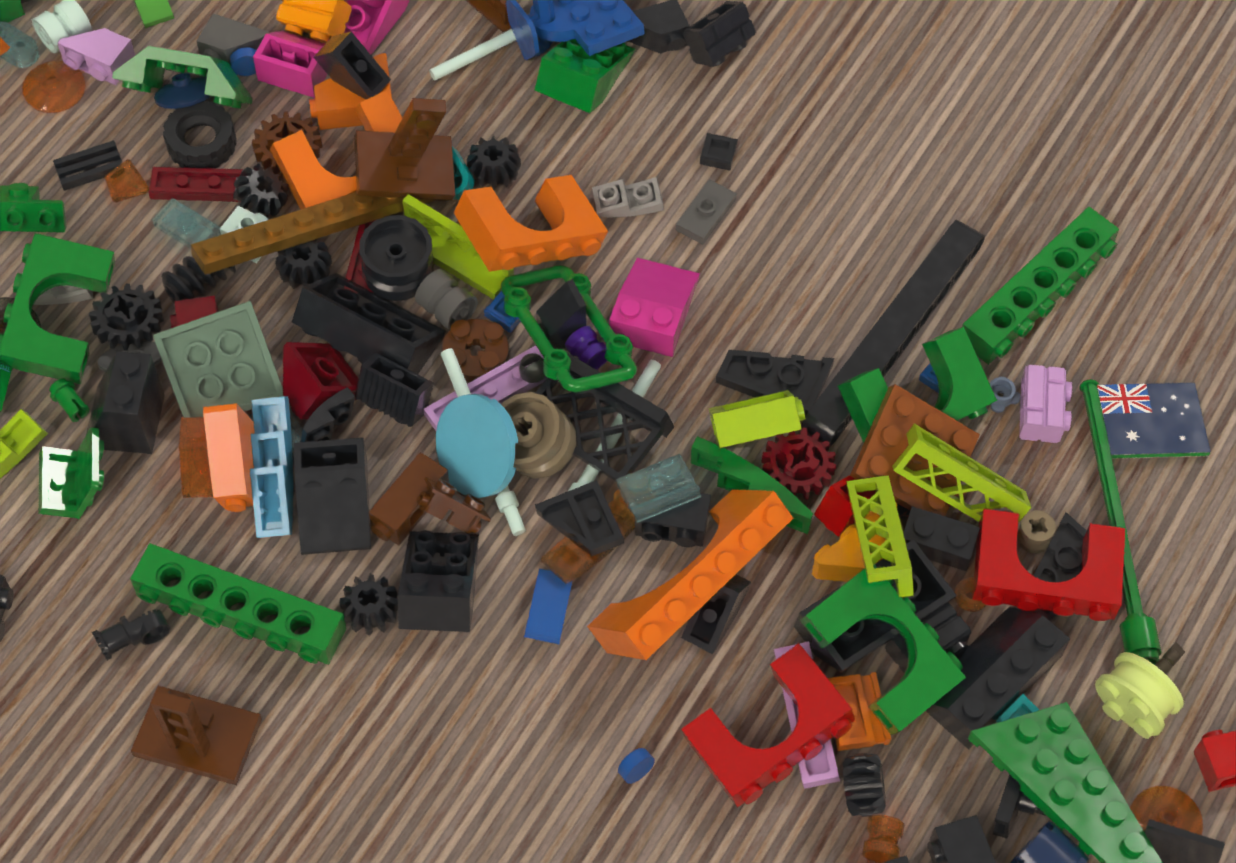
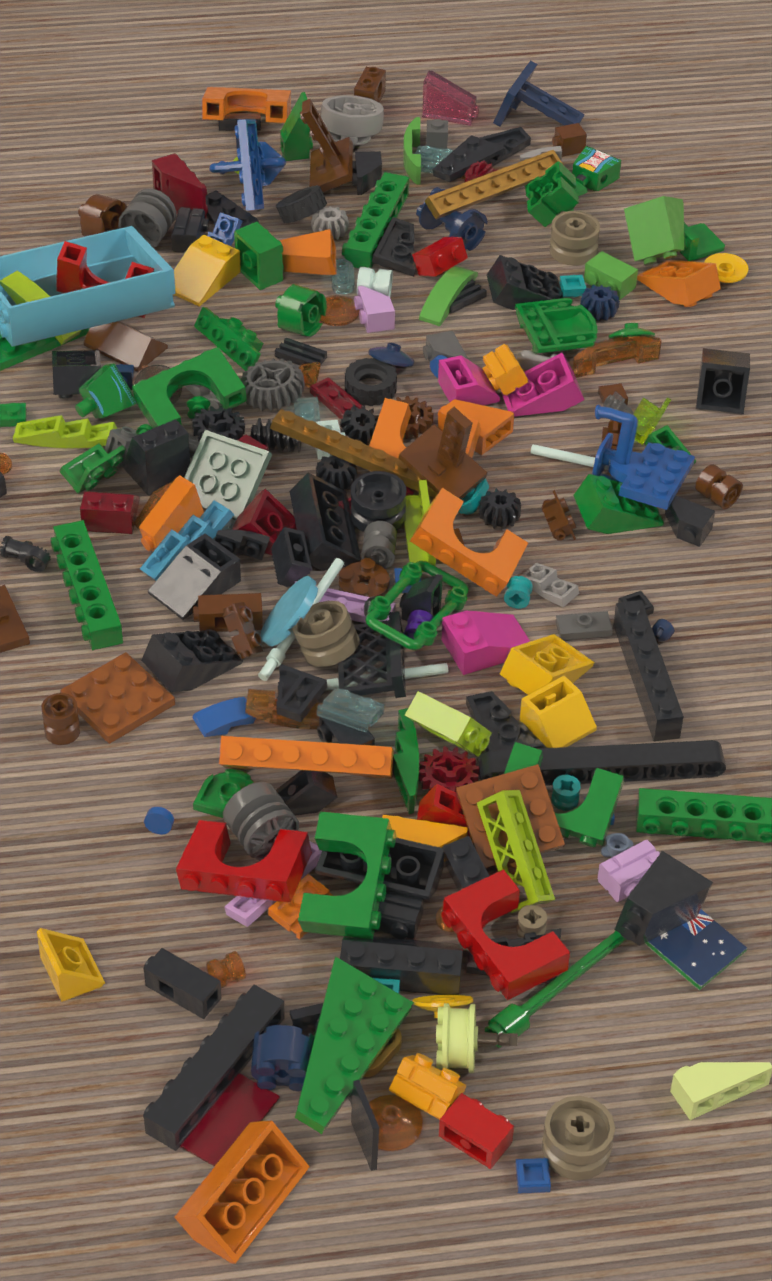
camera: 50 degrees right, 15 degrees down
slope [112,46,253,109] -> none
black slope [313,32,391,100] -> none
black gear [339,573,398,636] -> none
black brick [682,1,756,67] -> none
black gear [843,753,886,817] -> none
lime fence [847,475,914,598] -> none
none -> reddish brown wheel [41,693,80,745]
none -> dark orange plate [60,652,175,744]
none -> dark red slope [80,492,140,534]
none -> dark grey bracket [104,427,138,467]
none -> green plate [187,396,211,419]
none -> green tile [193,769,254,818]
none -> dark grey wheel [223,782,299,860]
none -> dark grey gear [240,358,305,411]
none -> green brick [275,284,327,337]
none -> light orange brick [389,1053,466,1120]
none -> yellow dish [412,995,473,1018]
none -> yellow slope [500,634,595,695]
none -> teal wheel [504,576,533,609]
none -> yellow slope [520,676,597,748]
none -> reddish brown hinge [541,490,577,541]
none -> teal wheel [551,775,581,811]
none -> black brick [613,600,684,742]
none -> black slope [614,851,713,946]
none -> dark blue hinge [652,619,675,642]

